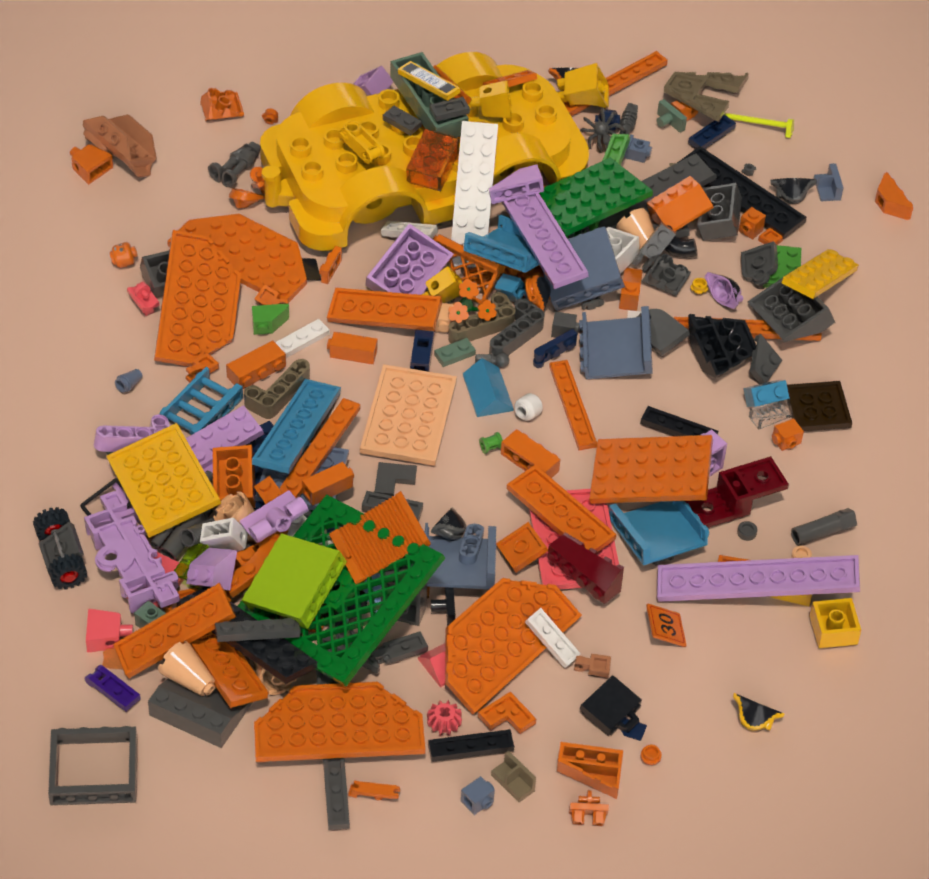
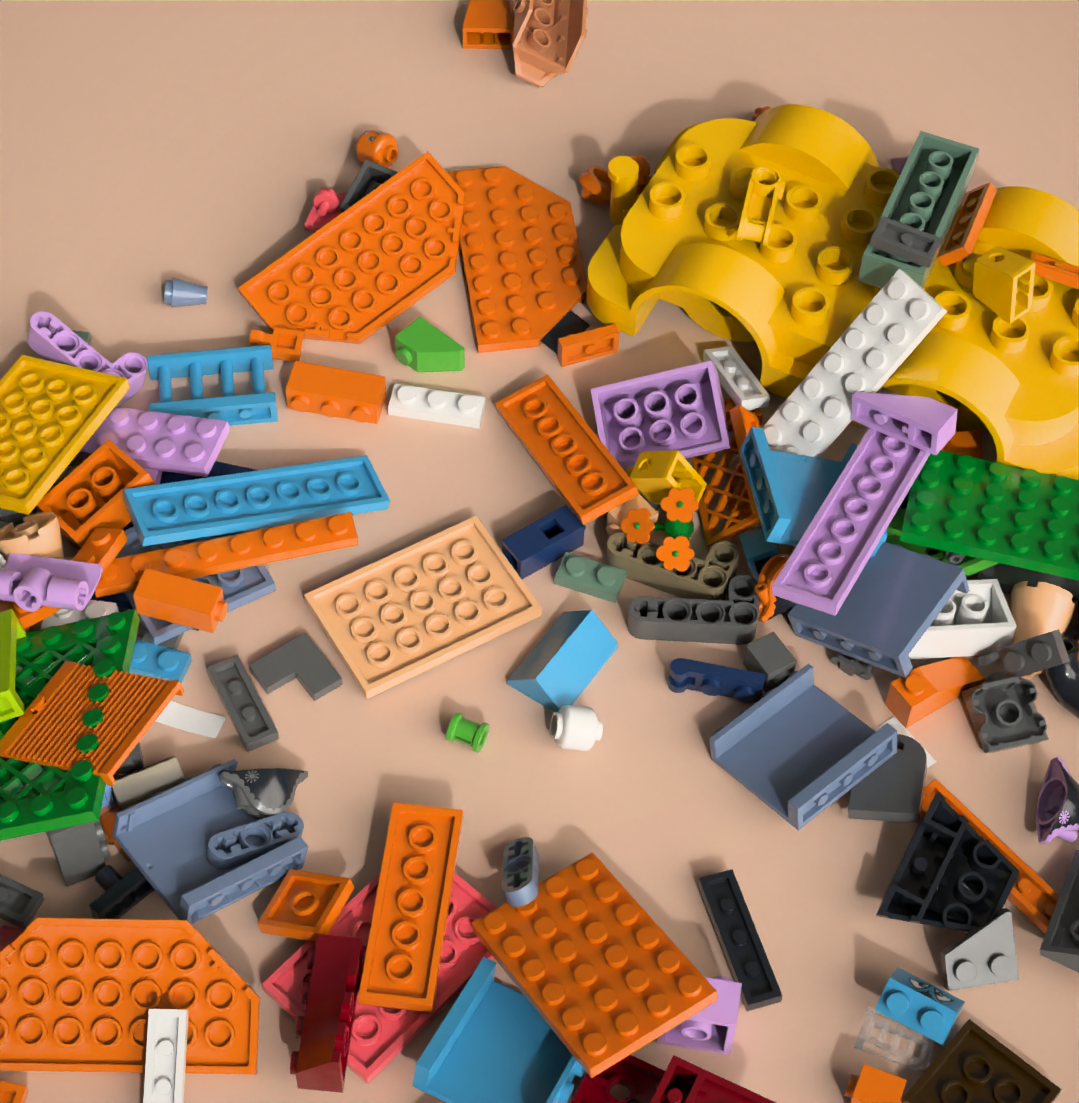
camera: 50 degrees right, 5 degrees up
orange slope [200,88,244,121] -> none
dark grey piece [208,142,260,187] -> none
dark tan beam [244,359,310,419] -> none
orange plate [254,284,289,305] -> none
orange brick [327,332,378,365] -> none
dark grey plate [383,106,422,136] -> none
tile [398,61,461,101] -> none
clear orange brick [406,129,459,192] -> none
dark grey axle [475,352,510,368] -> none
orange brick [501,429,561,478] -> none
orange tile [549,360,597,451] -> none
yellow plate [690,278,708,294] -> none
none -> sand blue beam [501,837,539,907]

